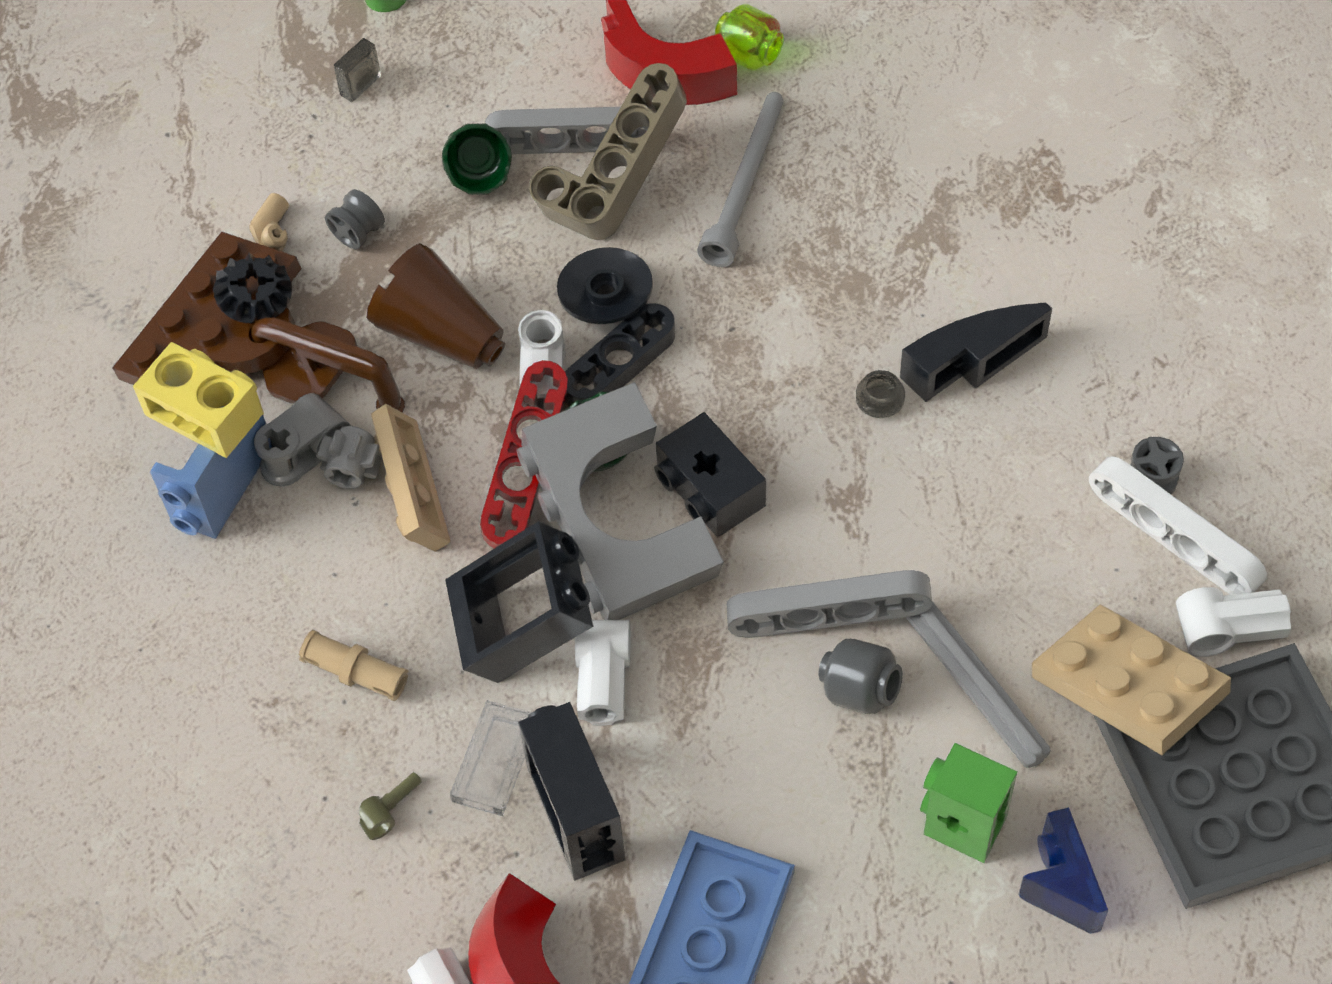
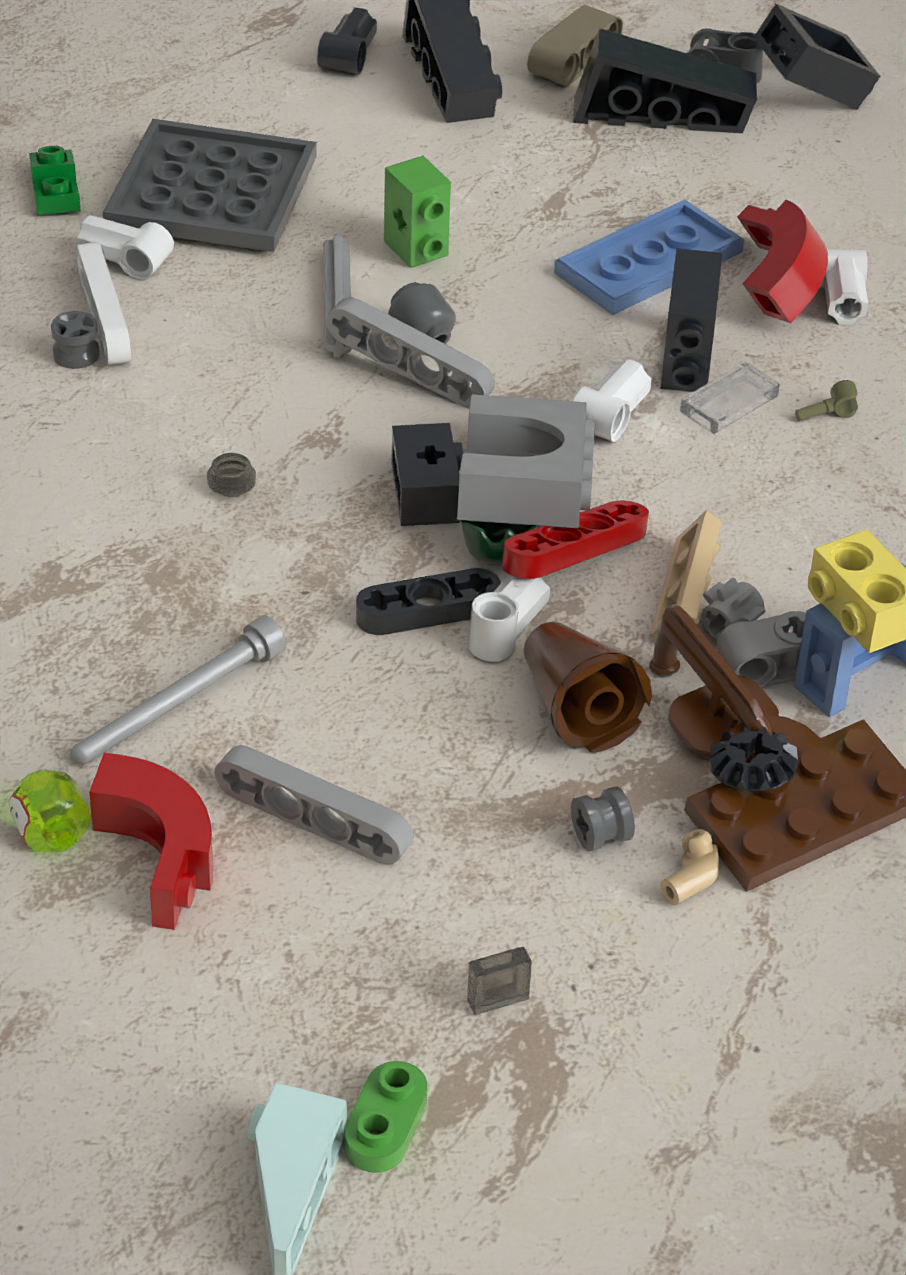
camera: 155 degrees left, 15 degrees down
tan pin [299,630,409,701] -> none
dark green hair [442,123,512,195] -> none
black window [445,521,594,683] -> none
dark tan beam [529,63,687,240] -> none
black dish [557,247,653,324] -> none
black slope [900,302,1053,402] -> none
clear blue slope [1018,807,1108,934] -> none
tan plate [1032,604,1231,755] -> none

